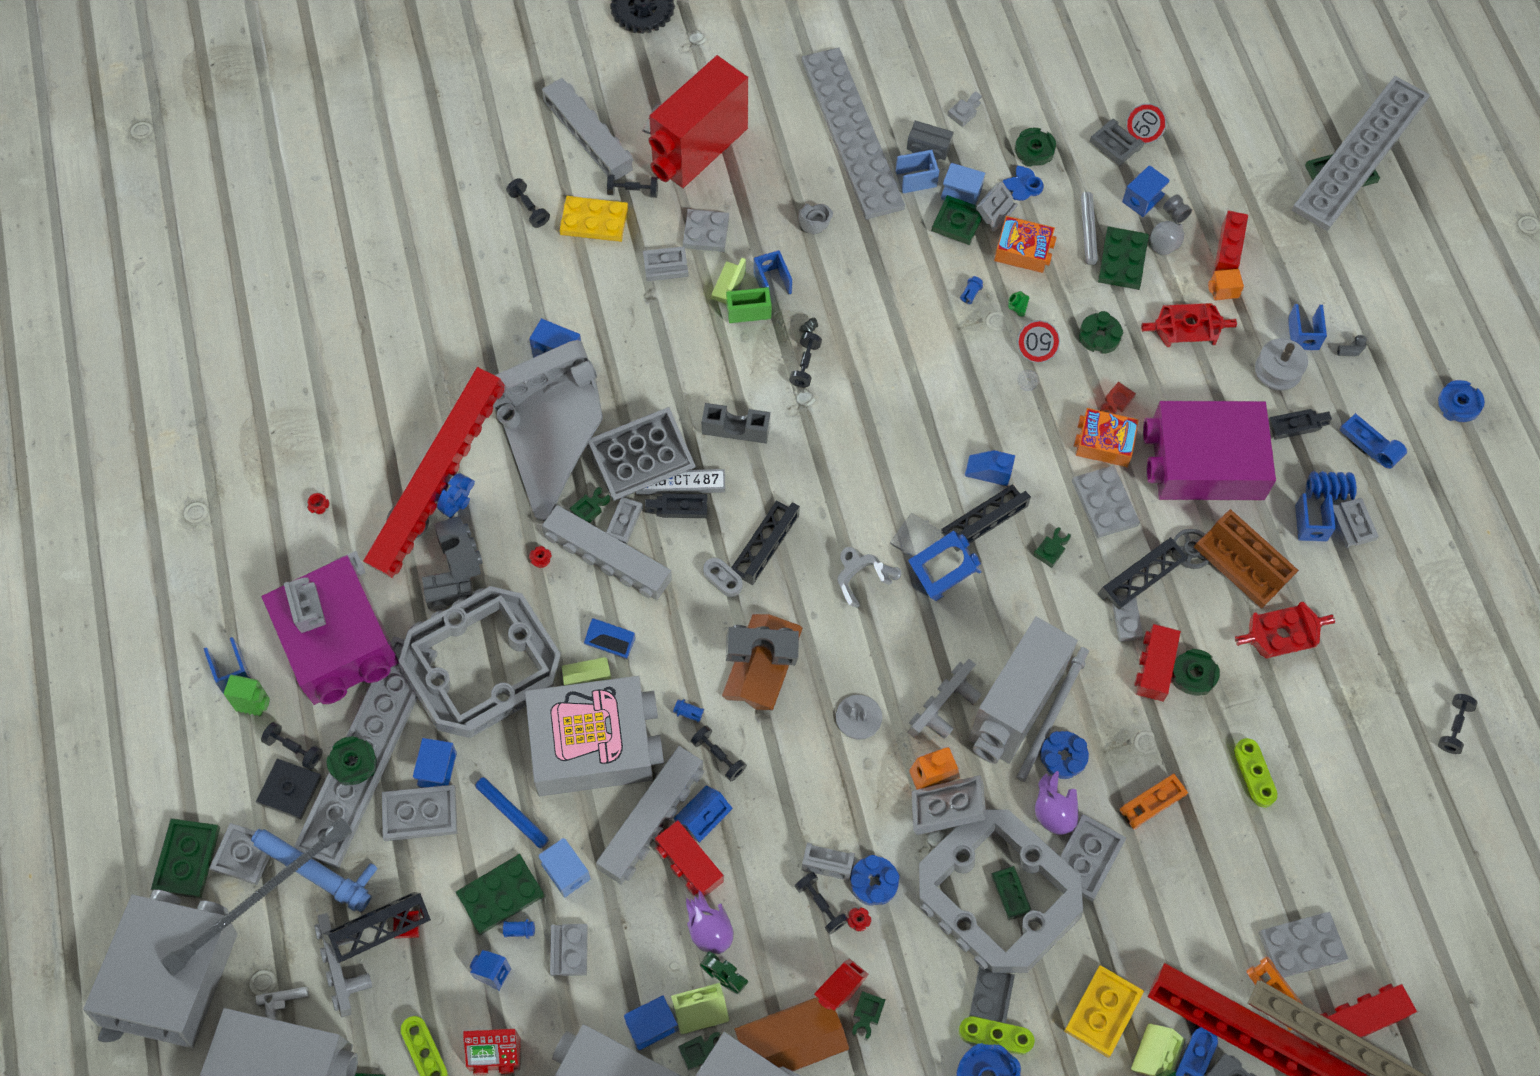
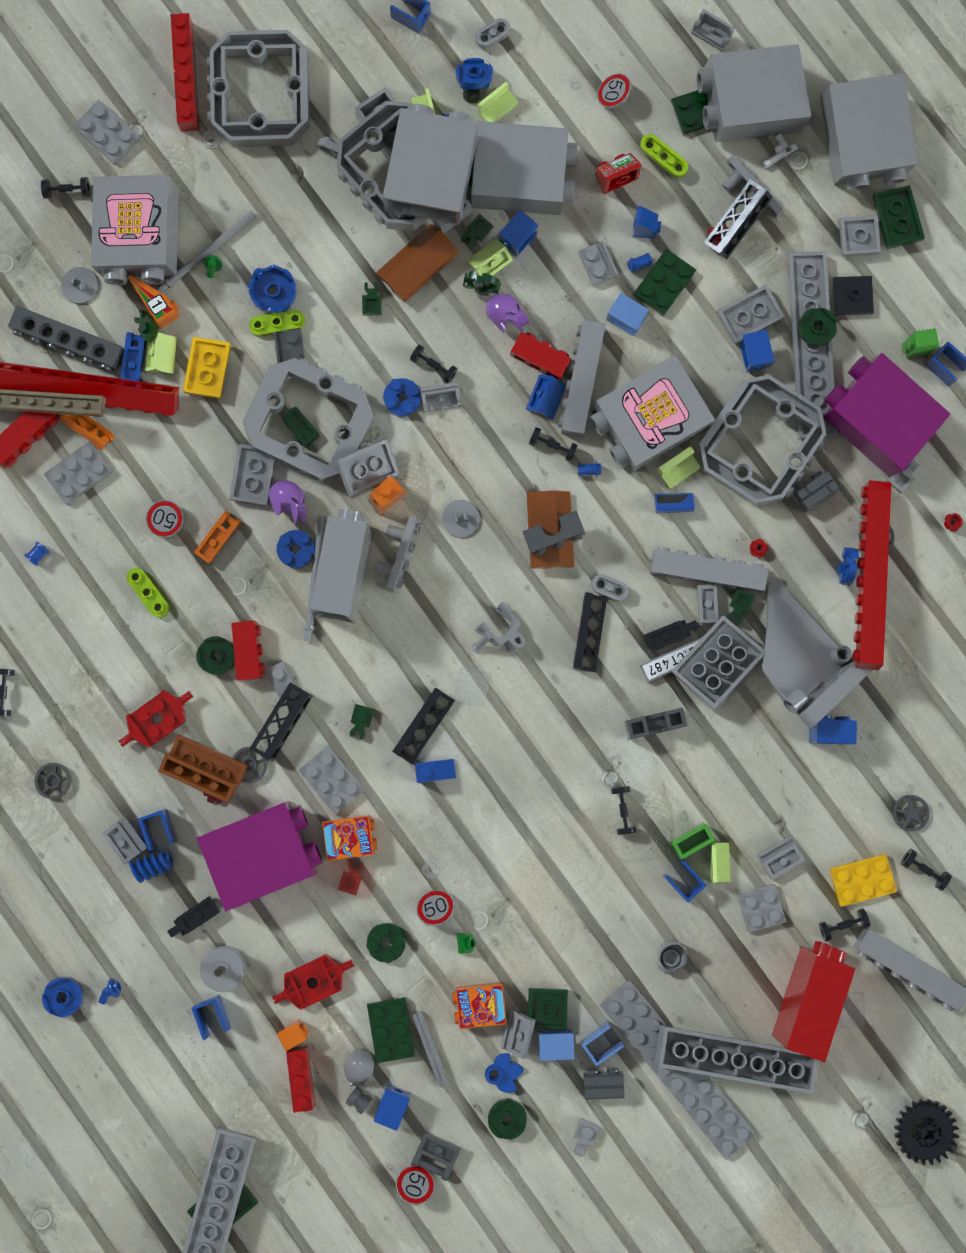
camera: 160 degrees right, 20 degrees up
dark grey hose [161,818,352,976] -> none
medium blue cylinder [251,829,377,913] -> none
black wheel [261,722,323,770] -> none
light grey hinge [284,578,326,633] -> none
dark grey arch [434,516,483,582] -> none
blue axle [475,777,549,849] -> none
pearl dark grey piece [799,317,818,333] -> none
red slope [814,958,869,1011] -> none
red plate [847,907,871,932] -> none
blue panel [908,531,982,601] -> none
blue pin [960,276,983,304] -> none
dark grey arm [1337,335,1367,356] -> none
blue plate [1339,413,1407,469] -> none
none -> blue bush [24,541,50,566]
none -> dark grey wheel [34,763,71,799]
none -> blue plate [98,978,121,1004]
none -> piece [145,500,184,538]
none -> light grey brick [654,1025,818,1094]
none -> dark grey wheel [892,795,929,831]

